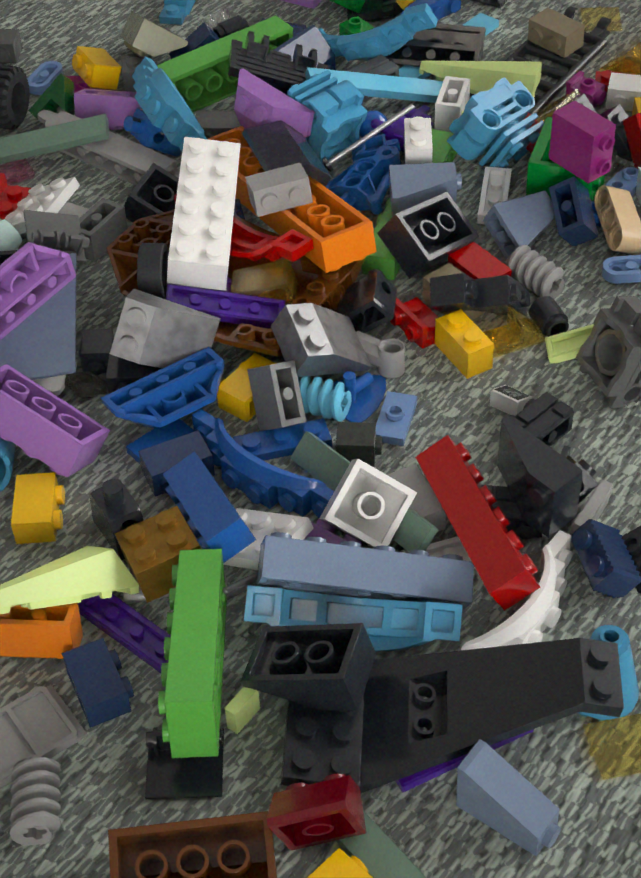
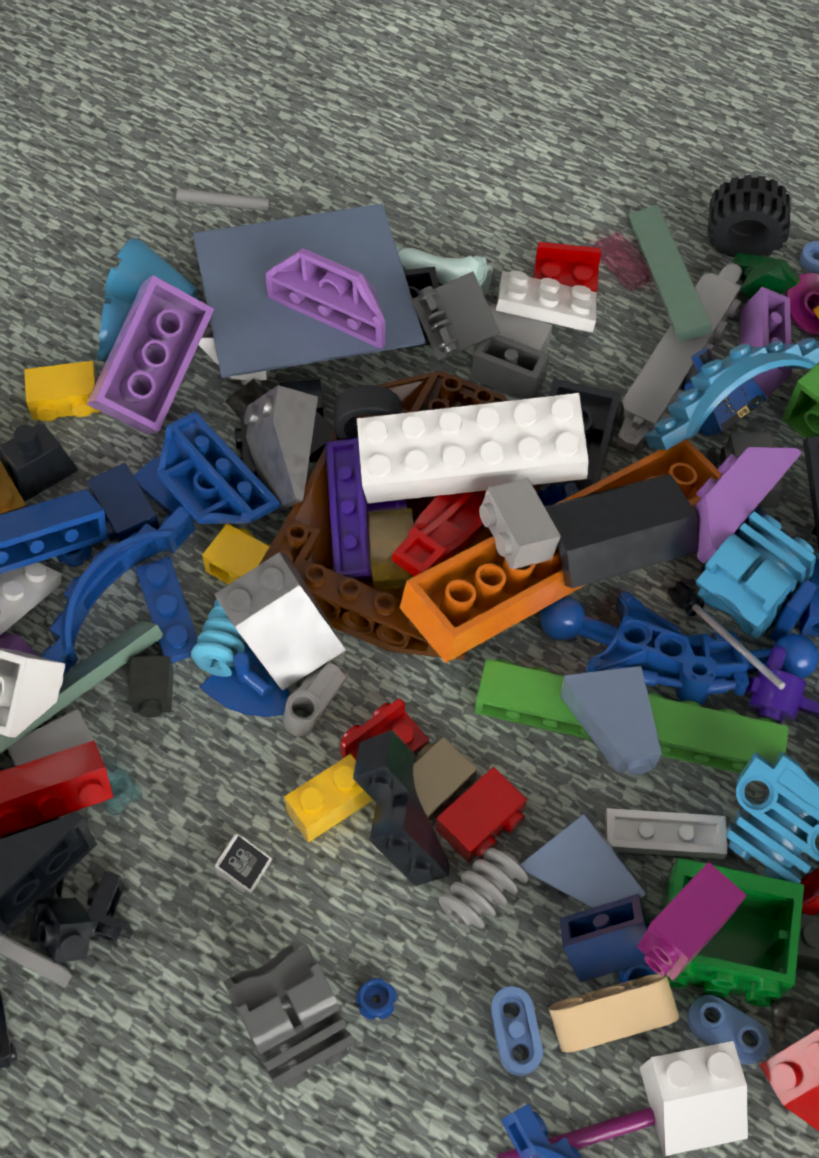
camera: 80 degrees right, 15 degrees up
dark grey brick [247,360,306,431] -> none
black torso [337,269,397,333] -> none
medium blue plate [376,391,417,446] -> none
black brick [377,192,479,279] -> none
white brick [404,117,433,164] -> none
clear yellow slope [484,308,545,358] -> none
black brick [508,392,574,447] -> none
black brick [529,296,569,337] -> none
yellowish green tile [545,324,594,364] -> none

